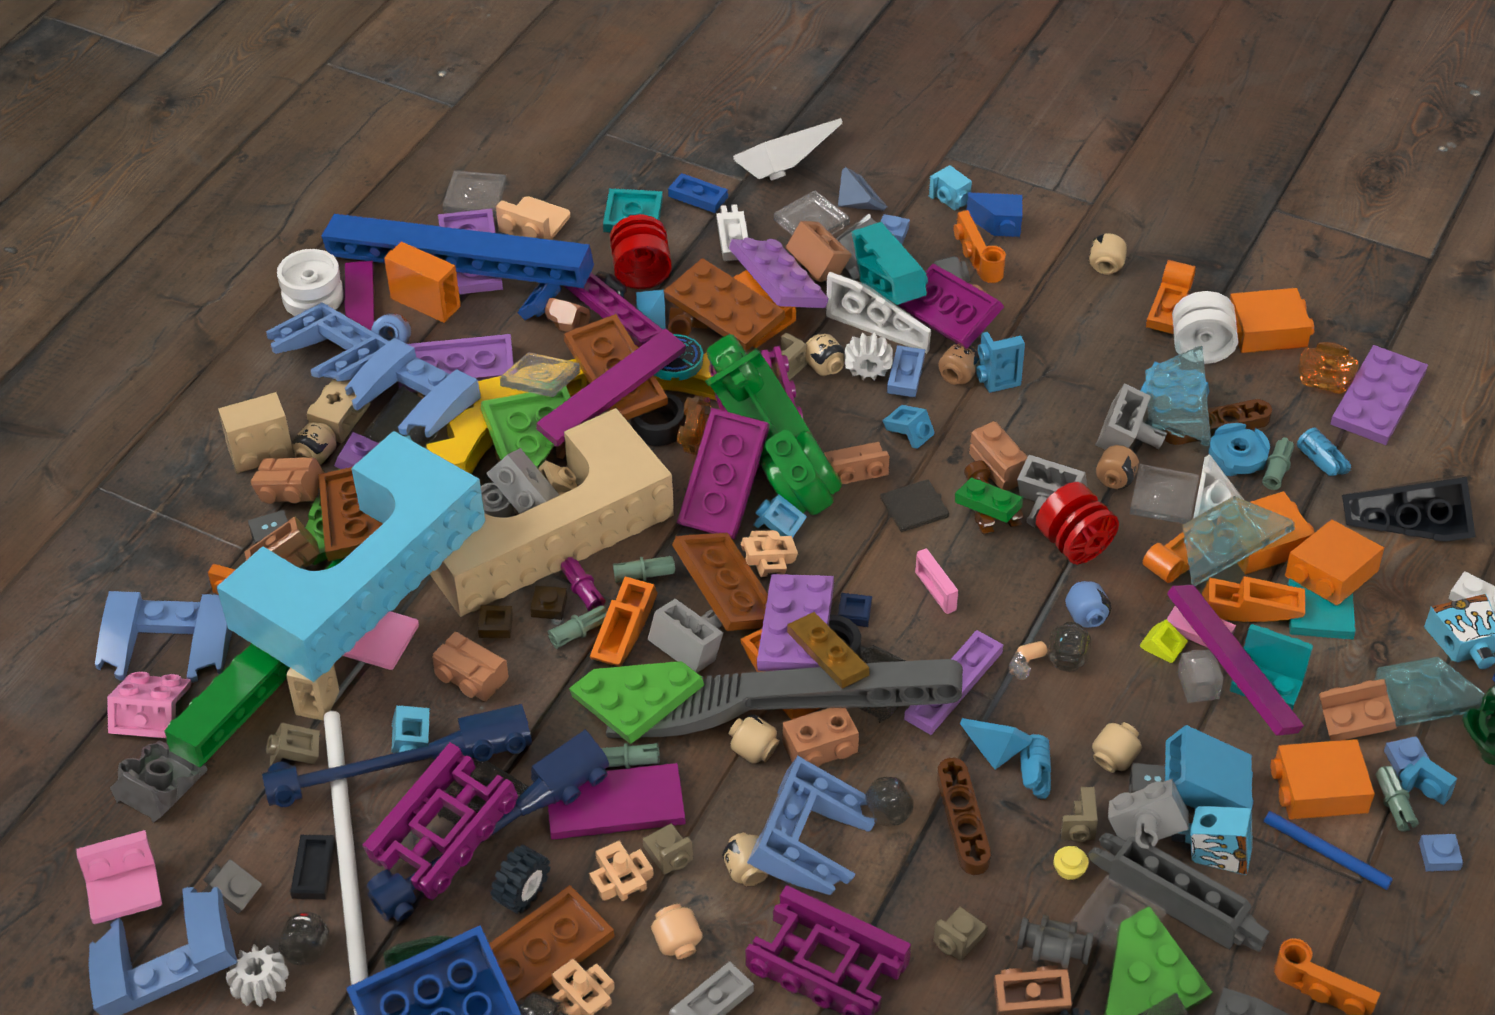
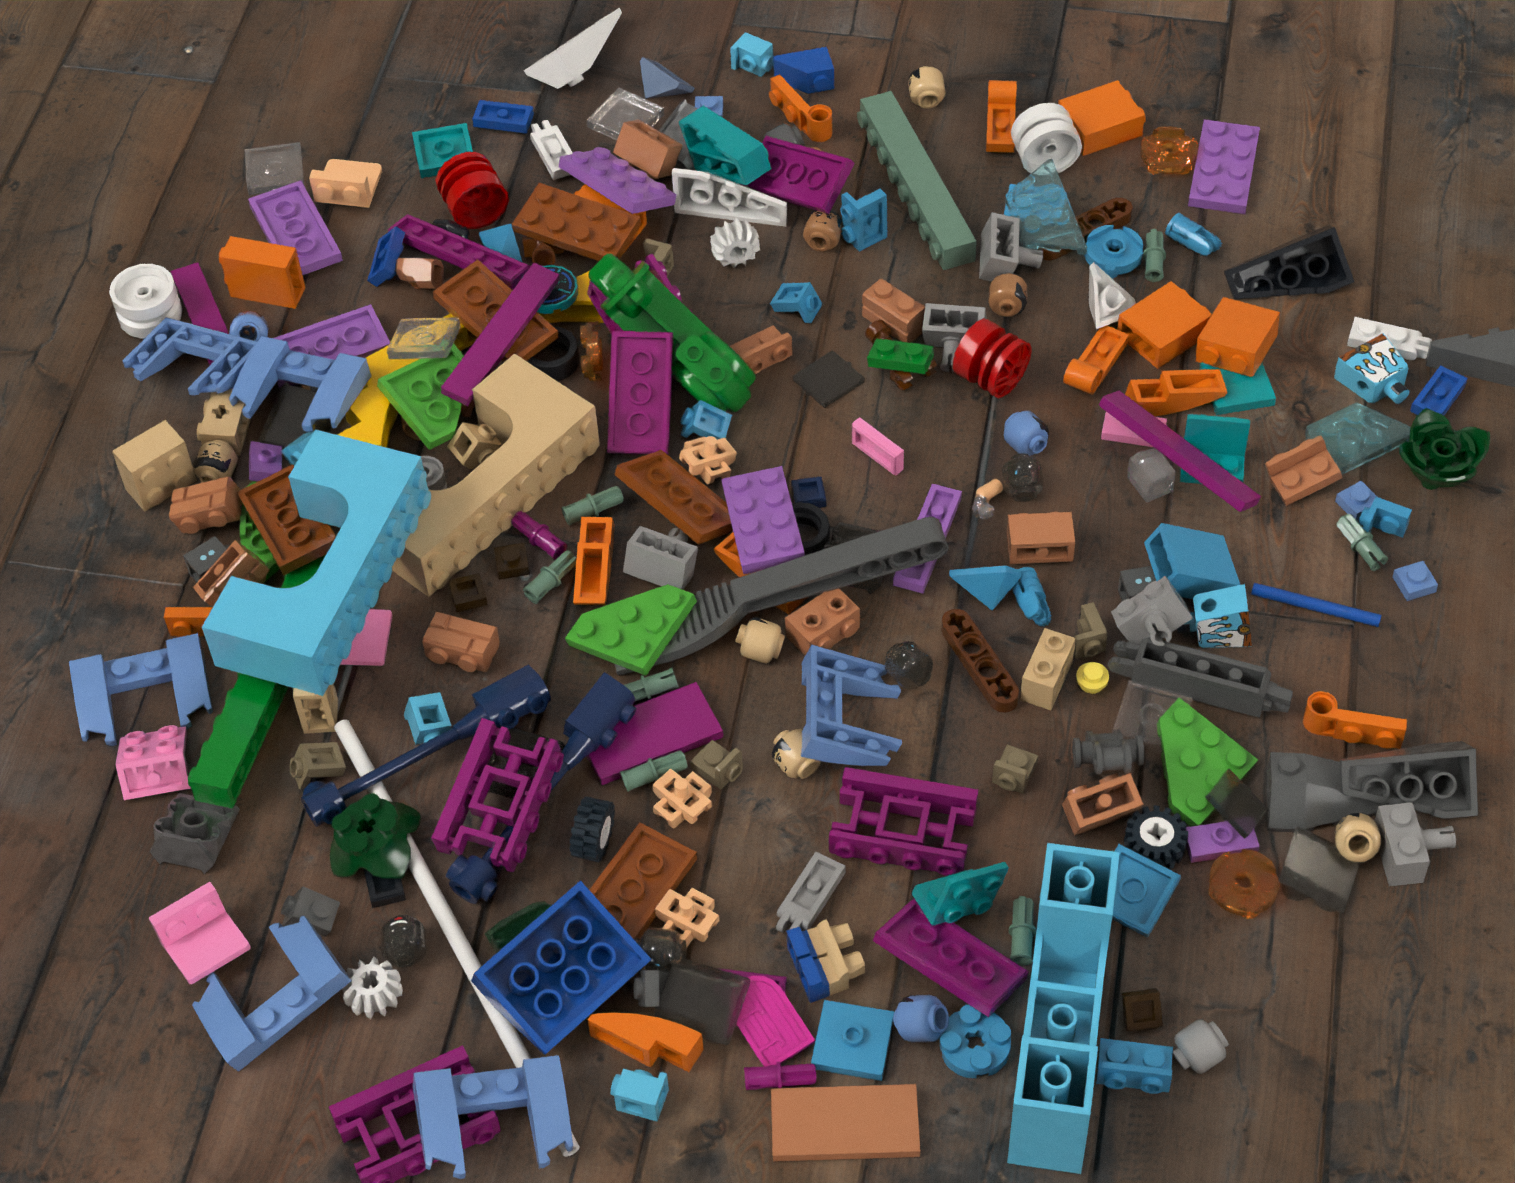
camera: 15 degrees left, 5 degrees up
blue brick [322,214,594,288] -> none
light grey brick [486,448,559,514] -> none
light nougat head [651,904,703,959] -> none
pearl gold plate [787,612,869,689] -> none
tan head [805,334,845,376] -> none
medium blue plate [887,345,925,397] -> none
tan head [1092,722,1142,773] -> none
clear tile [1130,464,1199,525] -> none
neon yellow slope [1139,619,1188,663] -> none
clear light blue wing [1182,496,1295,586] -> none
orange brick [1271,739,1375,820] -> none
none -> dark green brick [329,793,421,878]
none -> sand green axle [620,751,688,792]
none -> sand green brick [857,91,976,270]
none -> nougat brick [1007,512,1075,564]
none -> tan brick [1020,628,1076,710]

